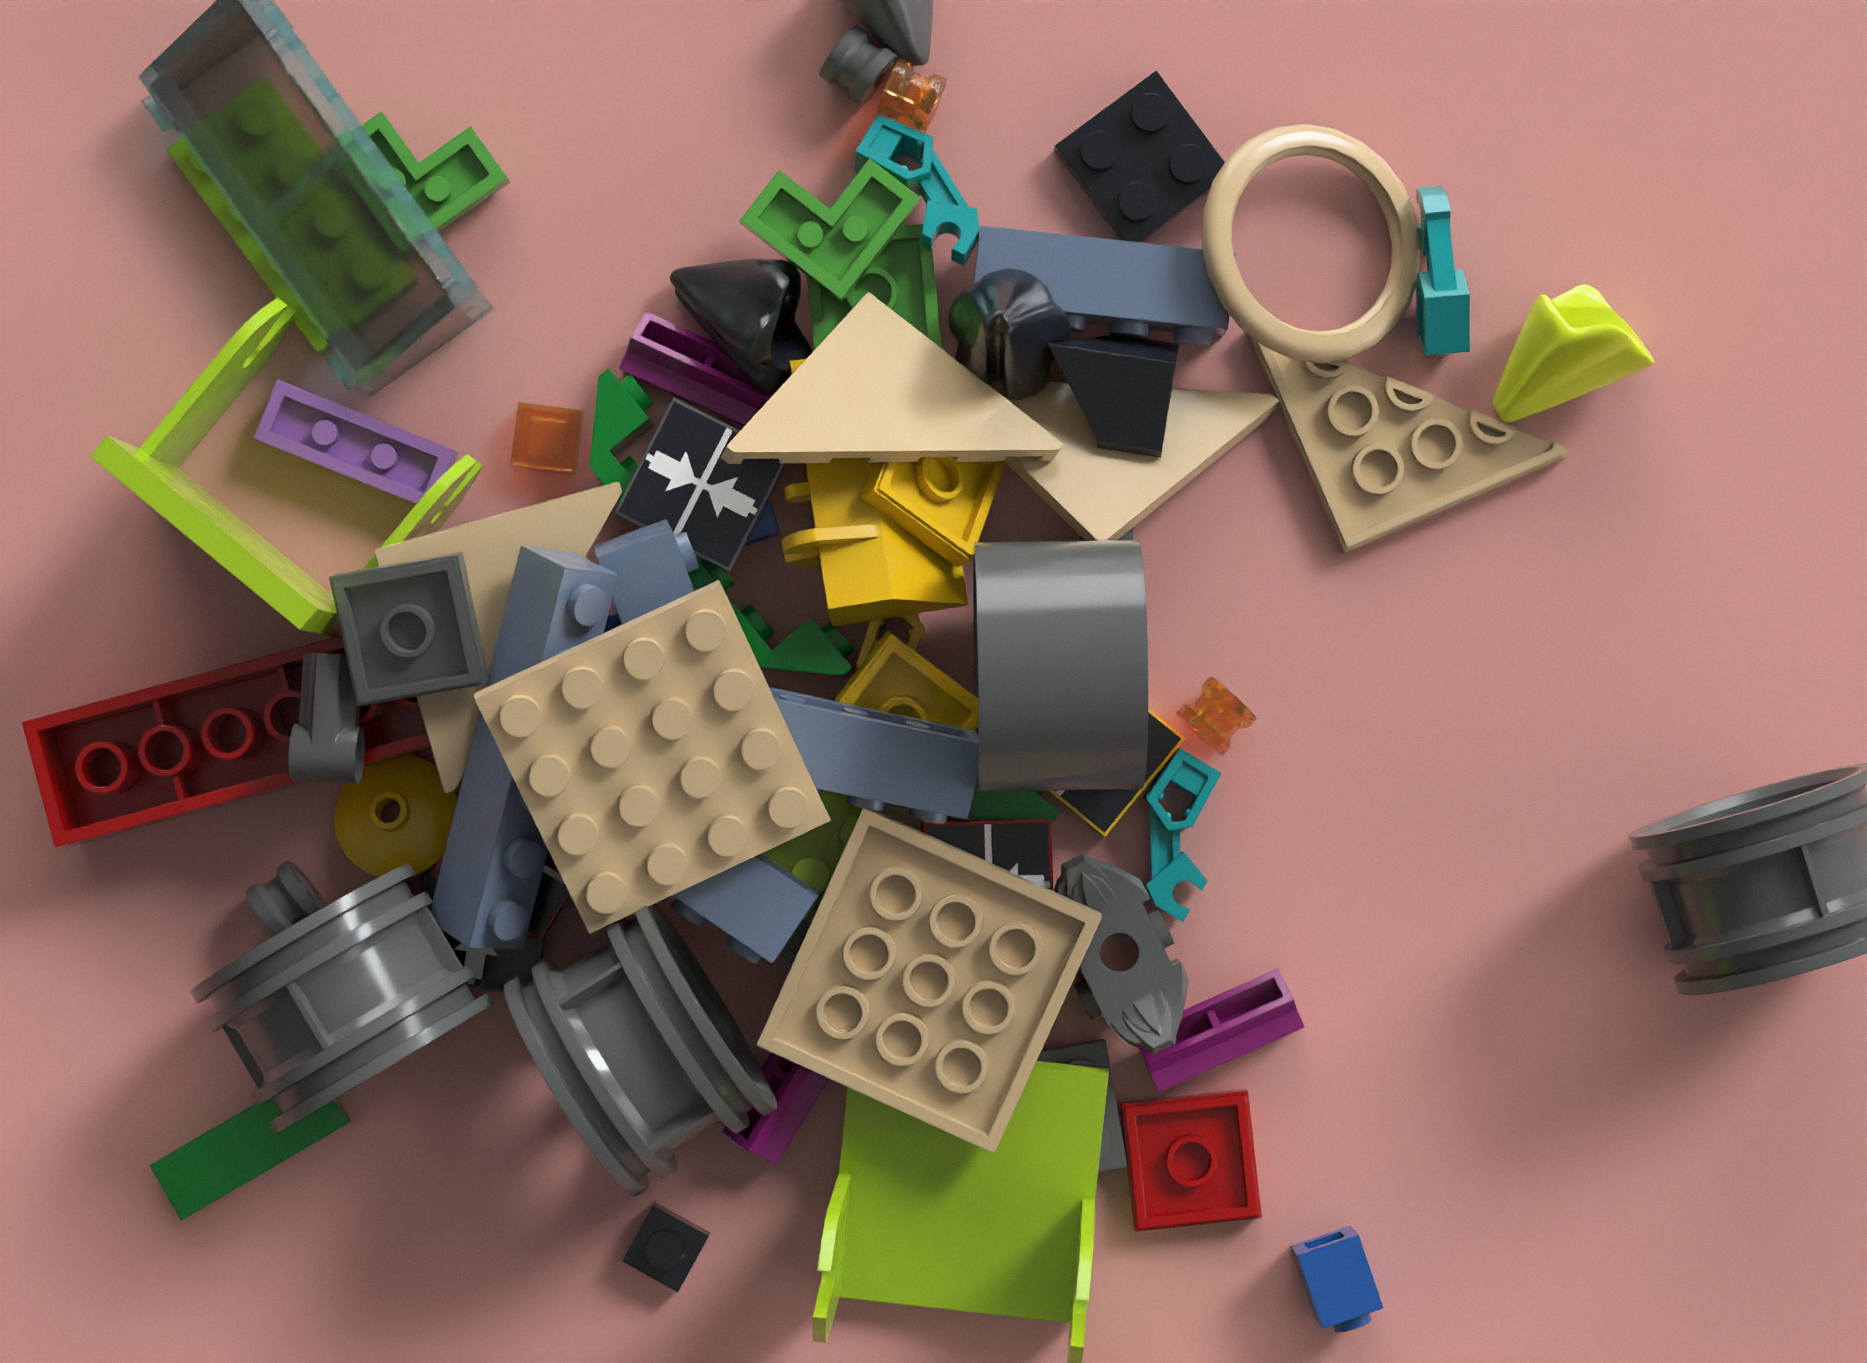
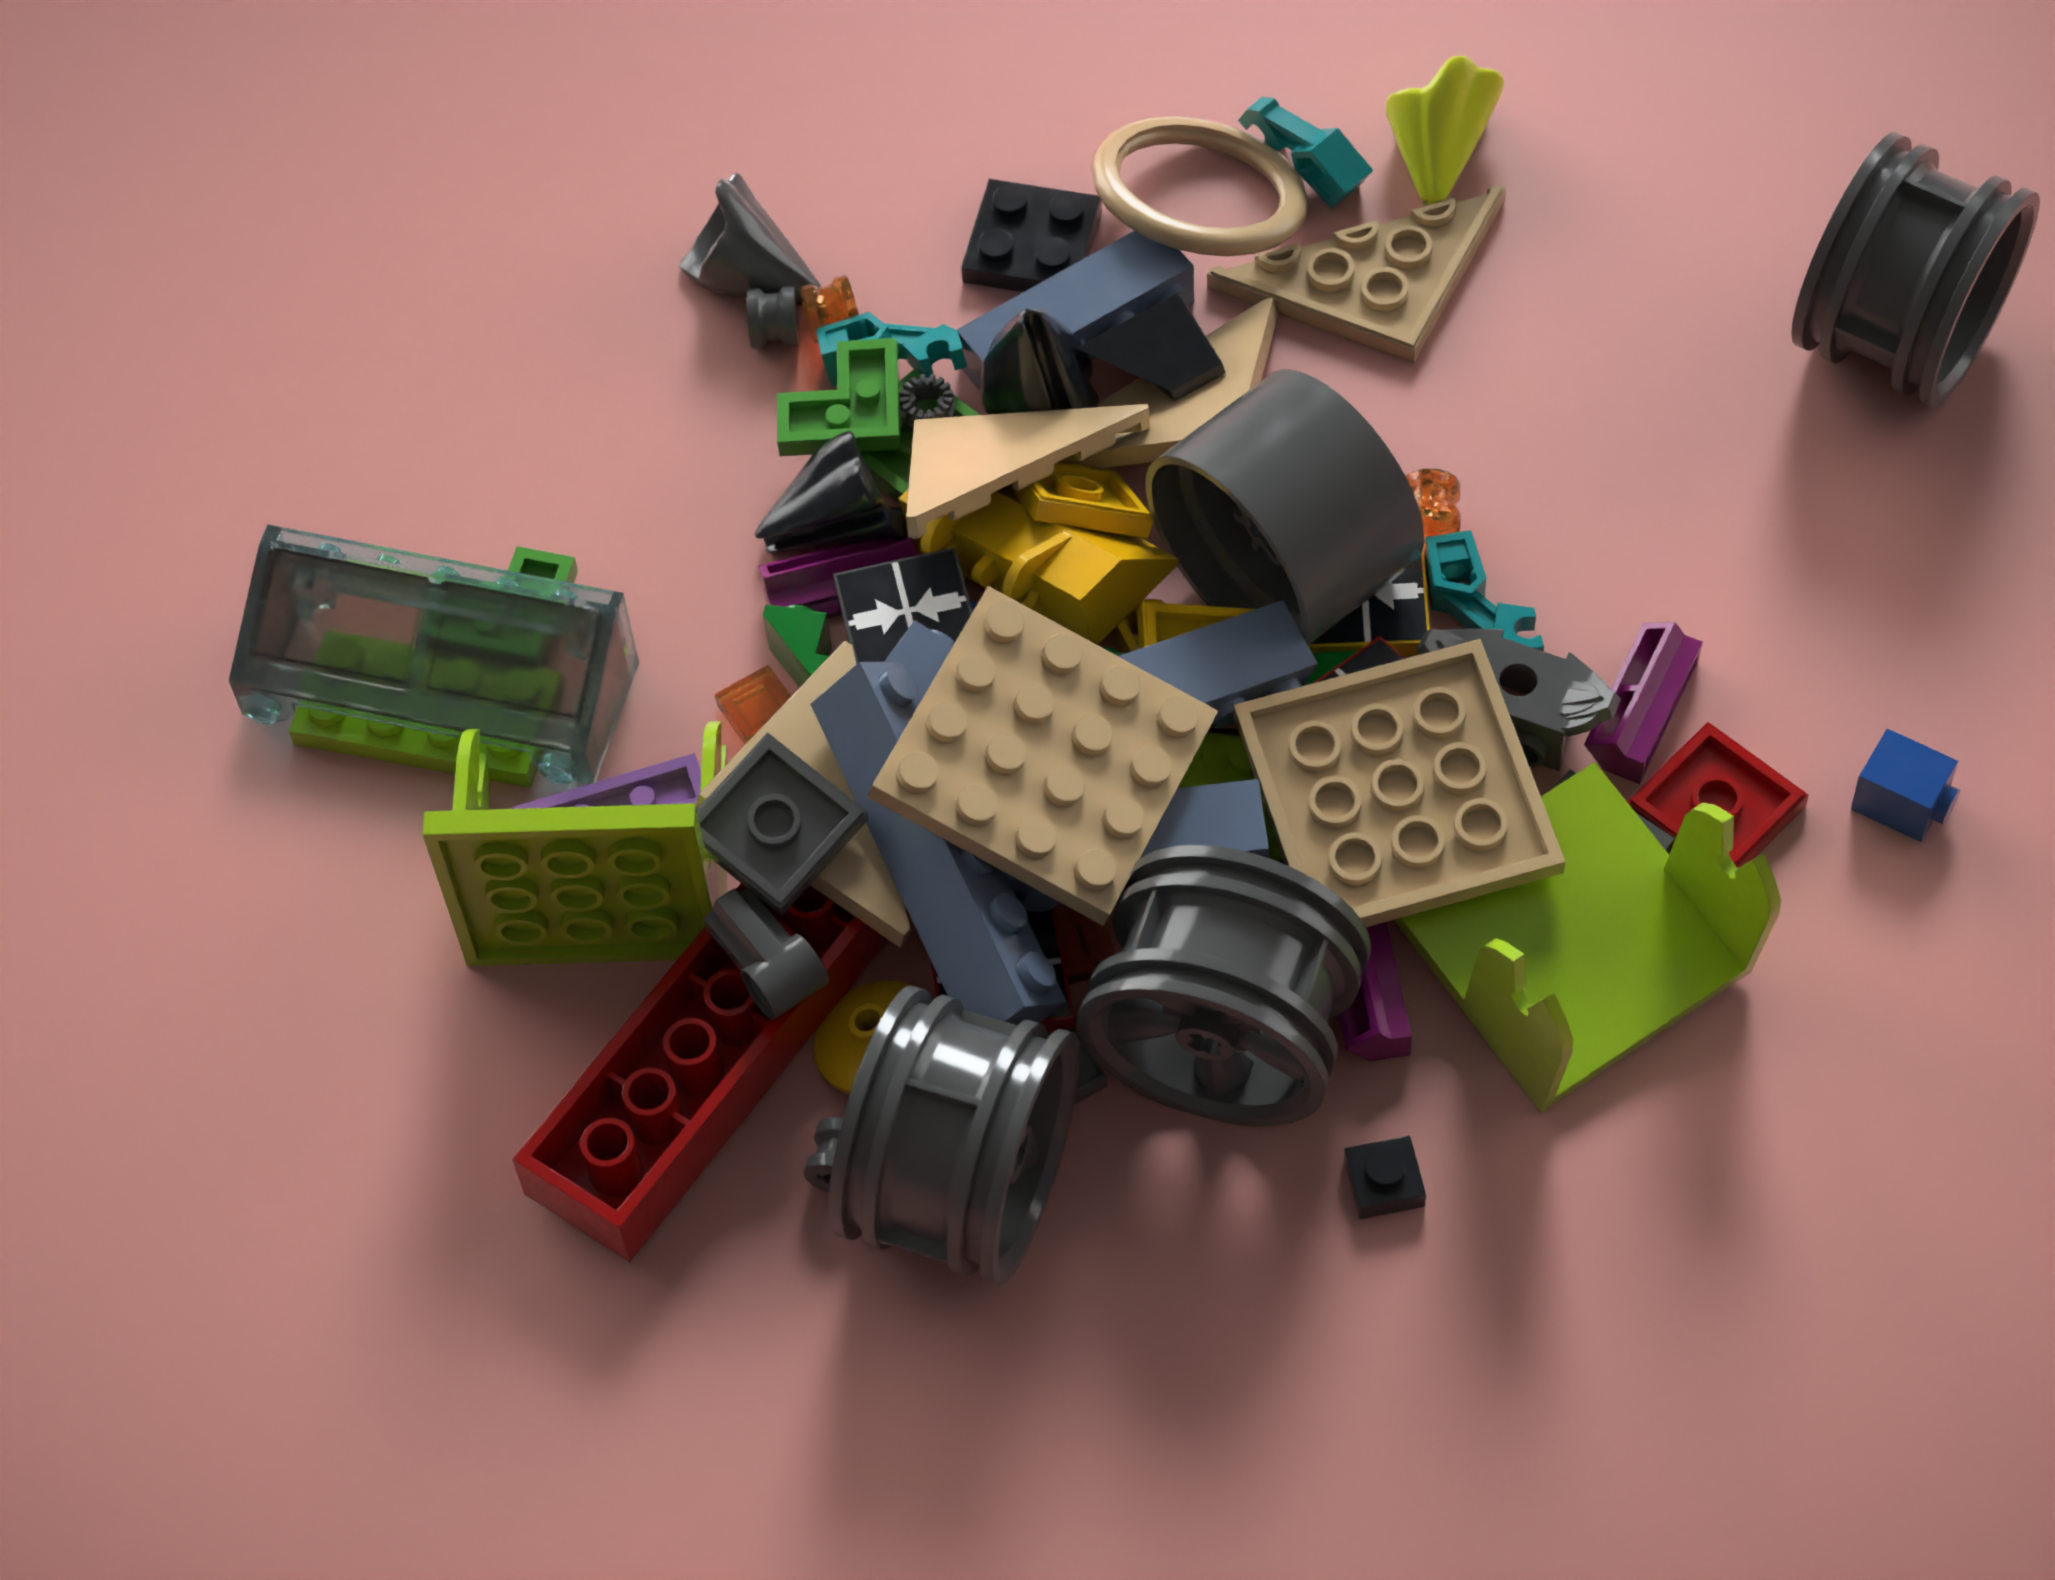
camera: 30 degrees left, 30 degrees down
green tile [149,1098,351,1220] -> none
none -> dark grey bush [899,374,955,432]

